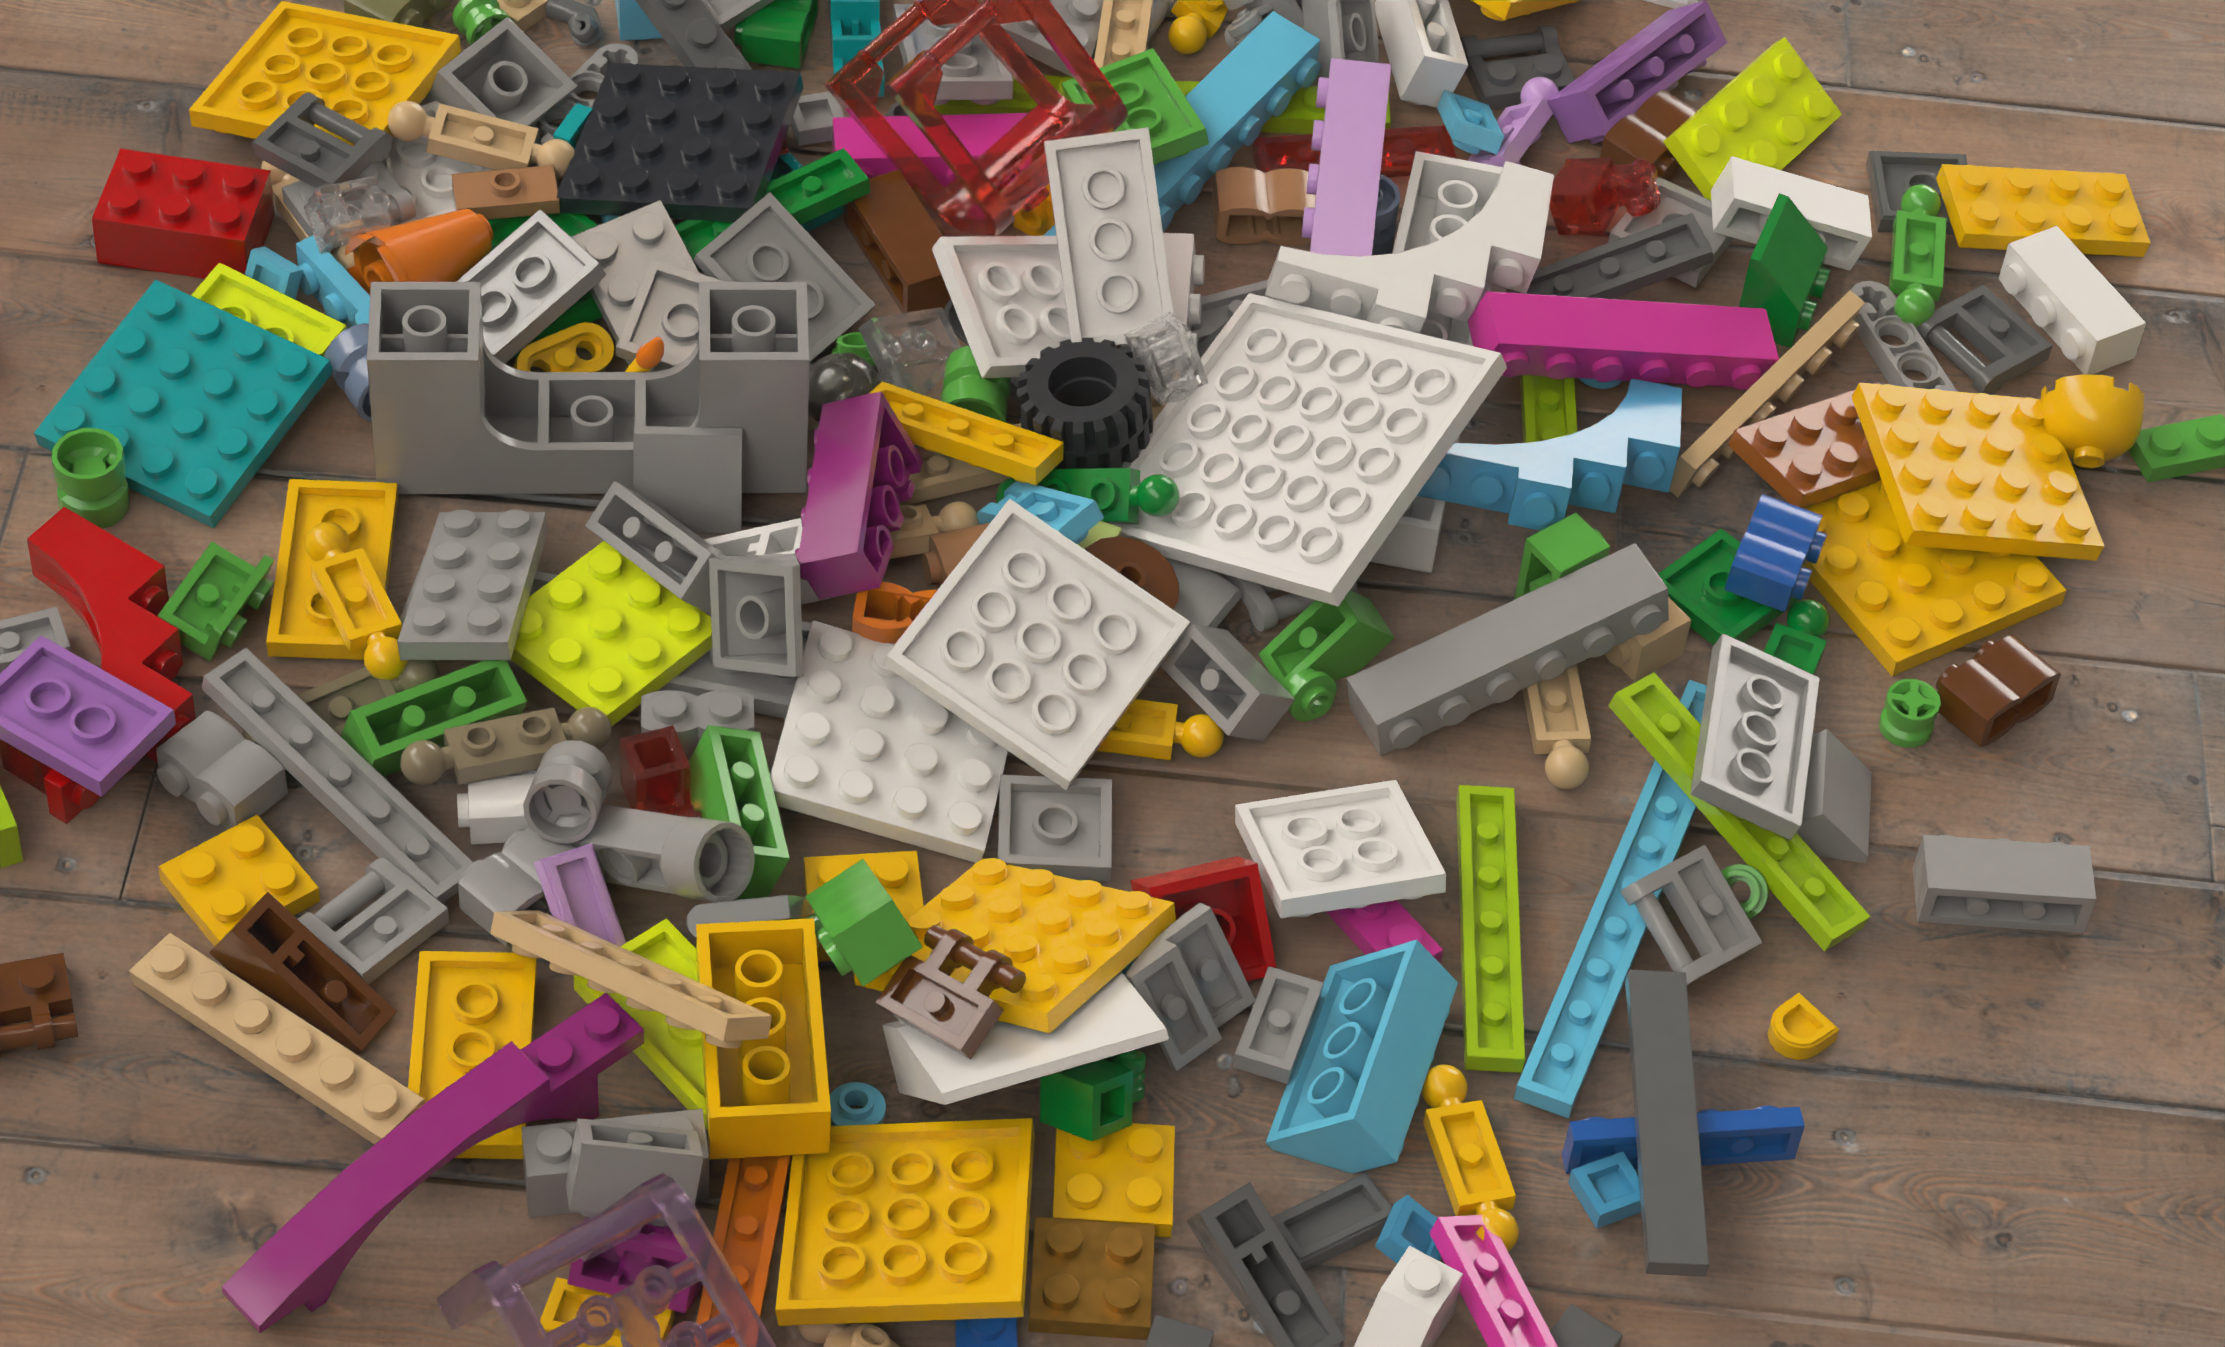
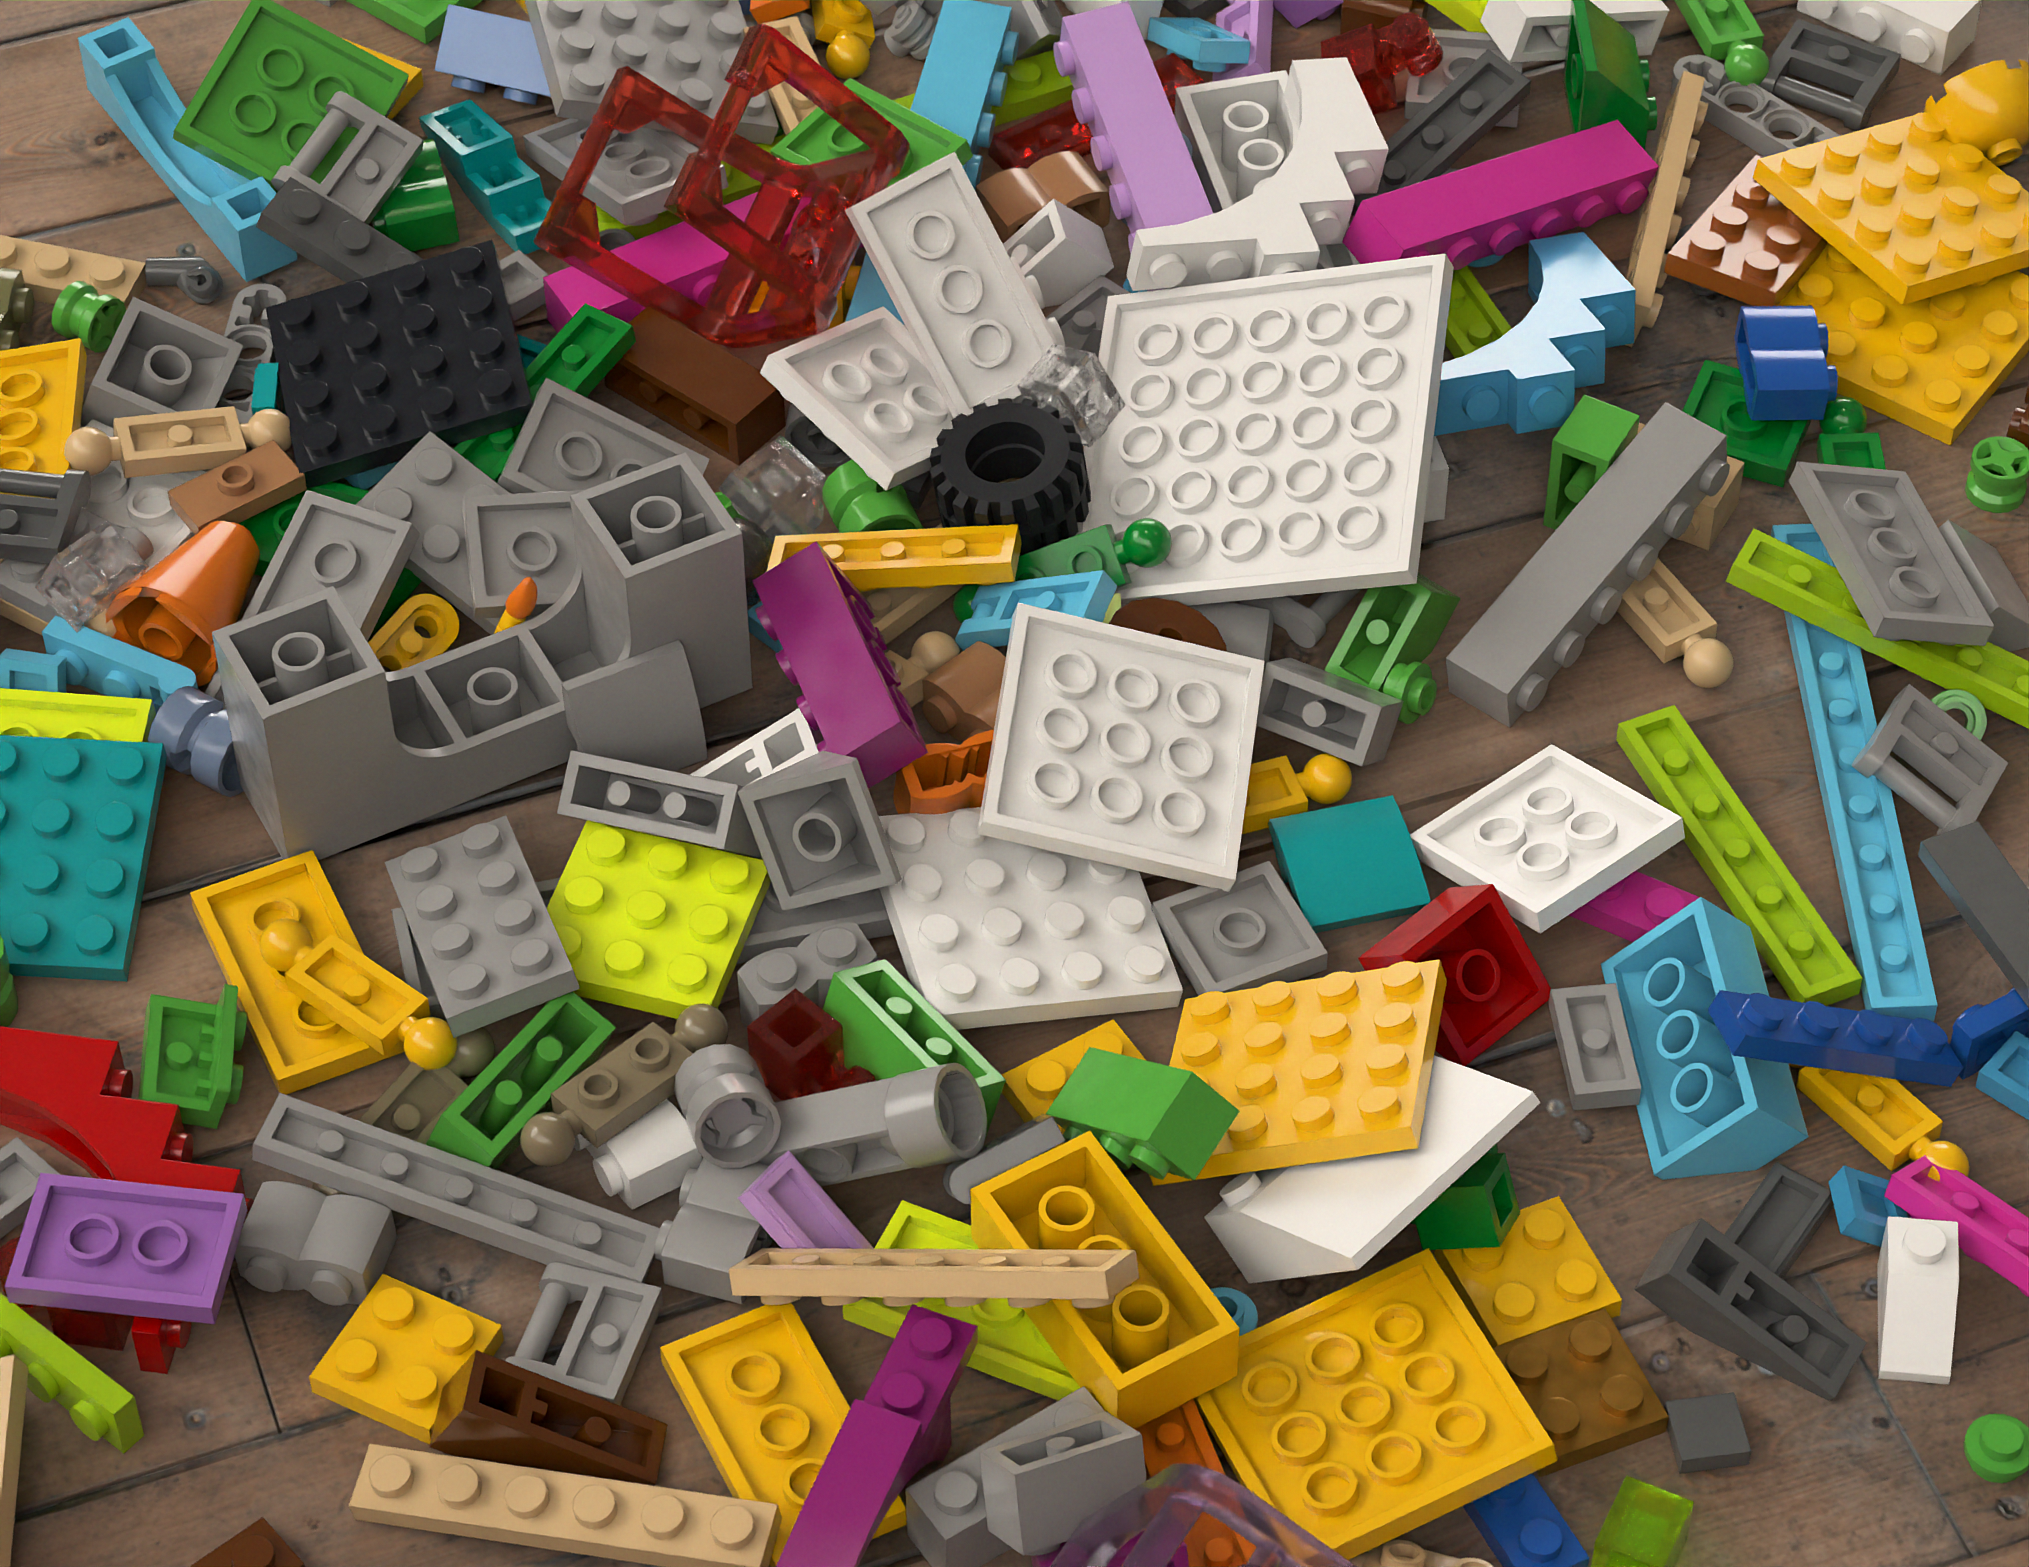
camera: 20 degrees left, 0 degrees up
plate [875,925,1026,1060] -> none
light grey slope [1125,903,1255,1071] -> none
none -> white slope [1003,198,1114,307]
none -> teal slope [1268,795,1431,933]
none -> blue plate [1708,990,1964,1087]

